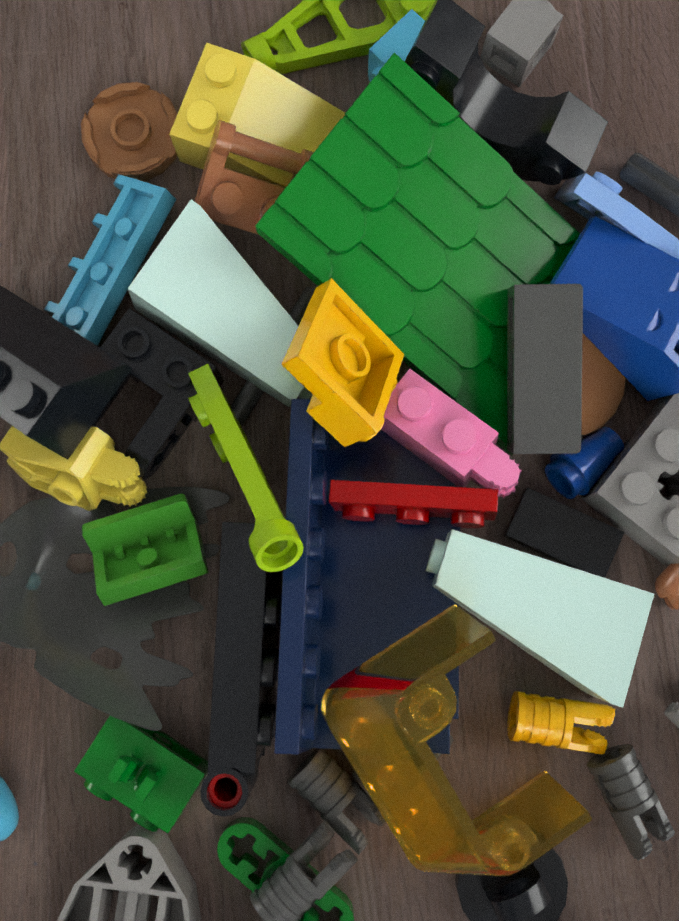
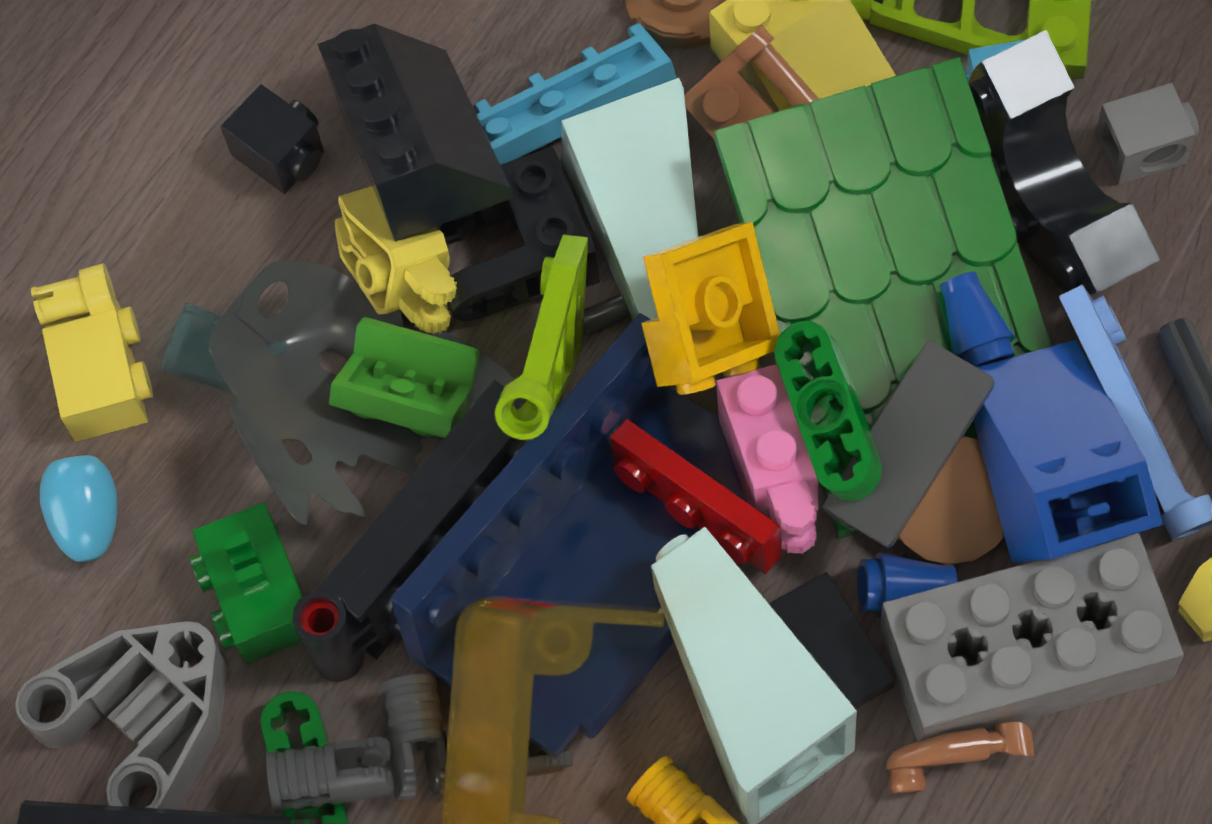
camera: 40 degrees right, 15 degrees down
none -> green beam [775,321,882,501]
none -> blue cone [940,272,1015,367]

